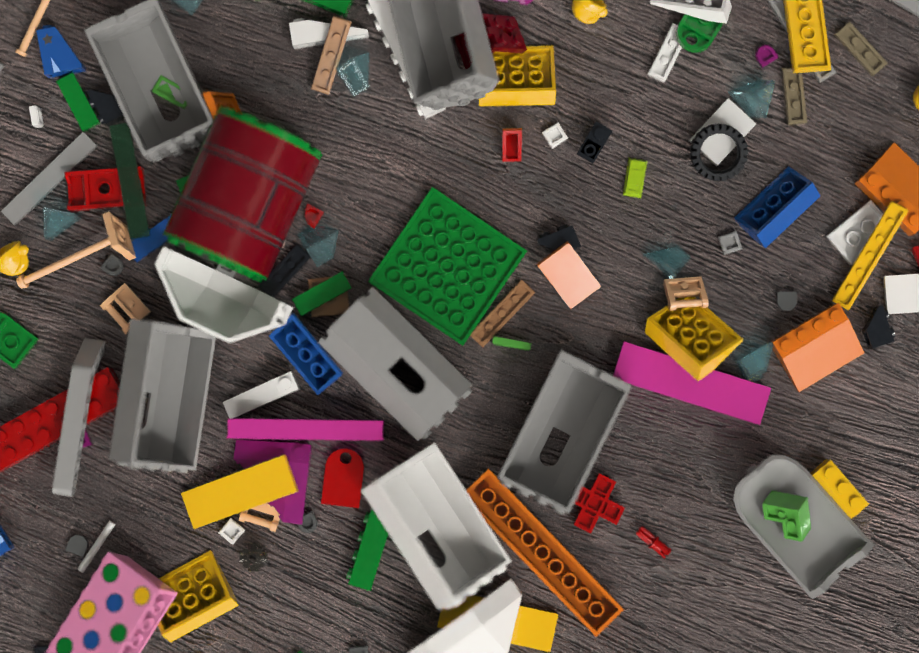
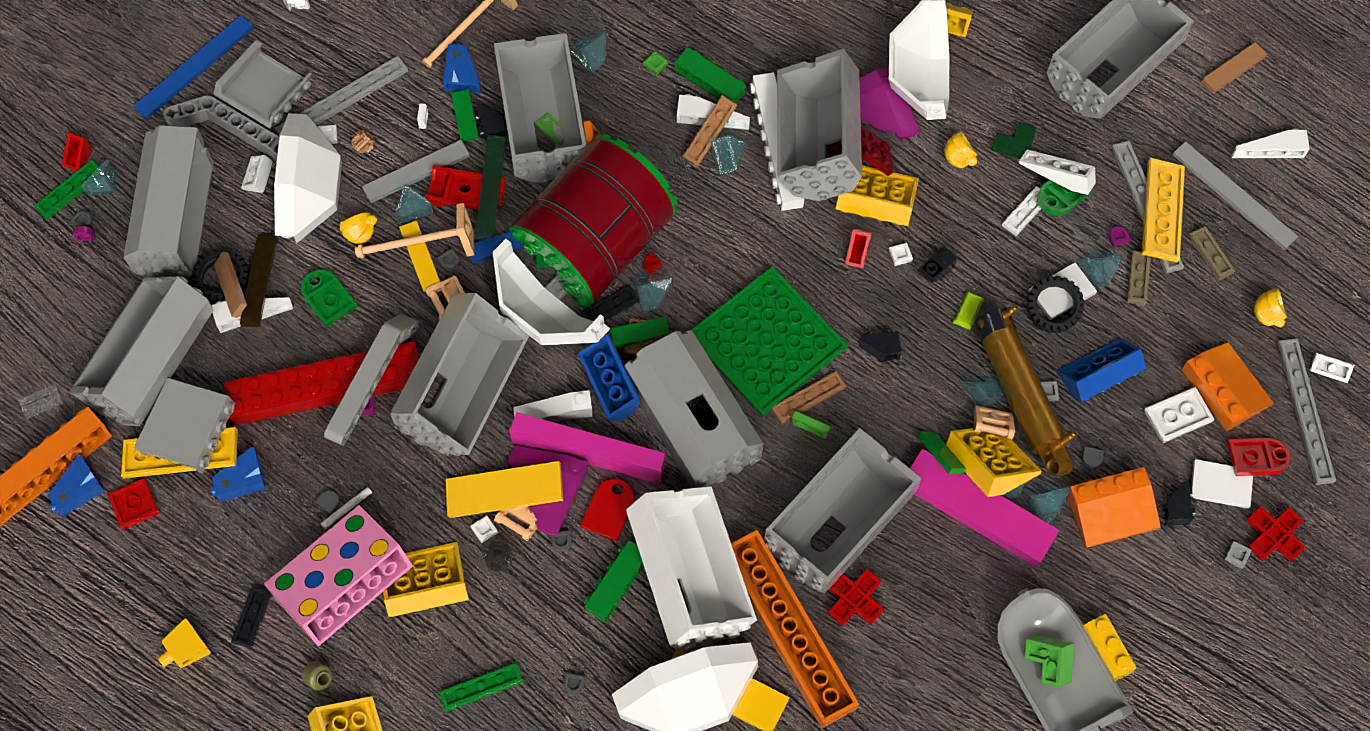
camera: 10 degrees right, 20 degrees down
tile [537,241,601,309] -> none
red axle [636,526,672,559] -> none
yellow tile [832,201,909,310] -> none
none -> yellow tile [399,221,440,292]
none -> green tile [918,431,966,474]
none -> pearl gold piece [973,305,1077,476]

